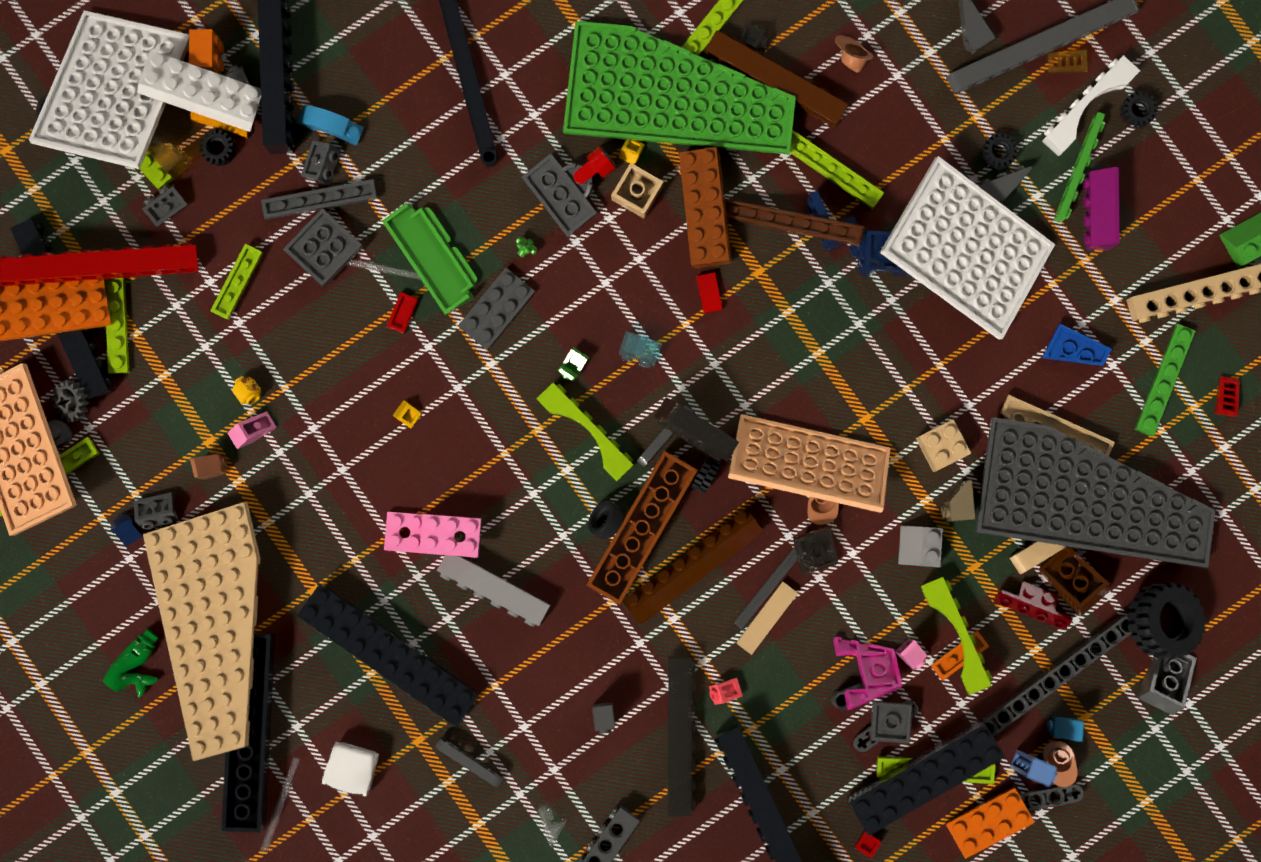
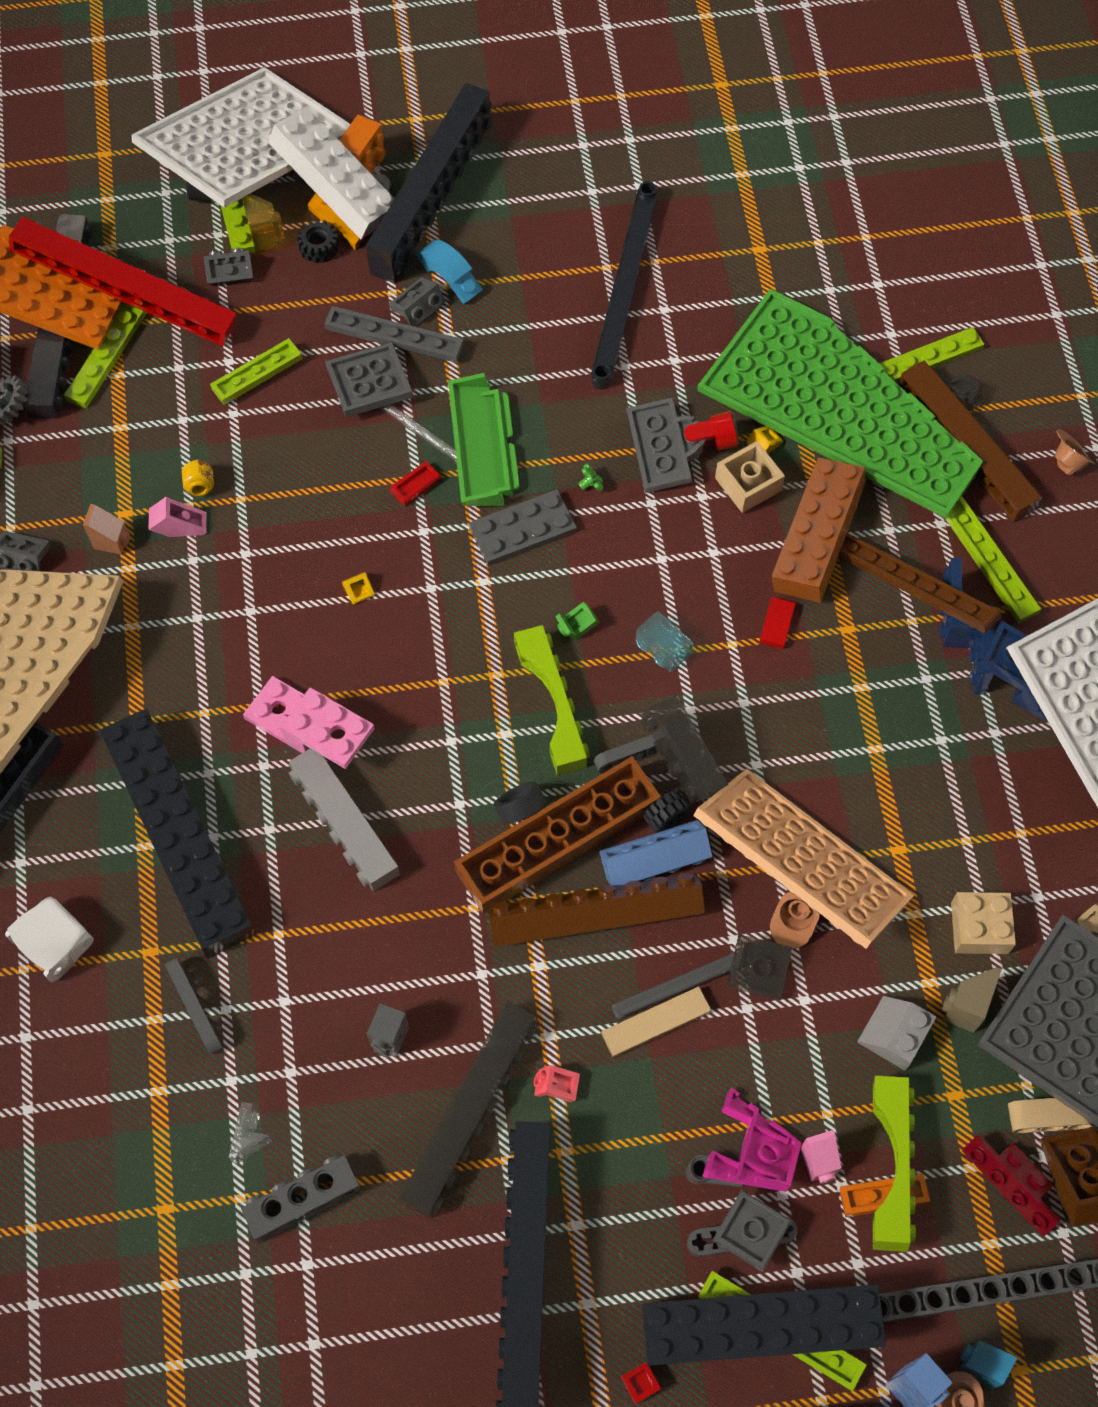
camera: 25 degrees right, 20 degrees down
none -> medium blue brick [599,820,712,886]

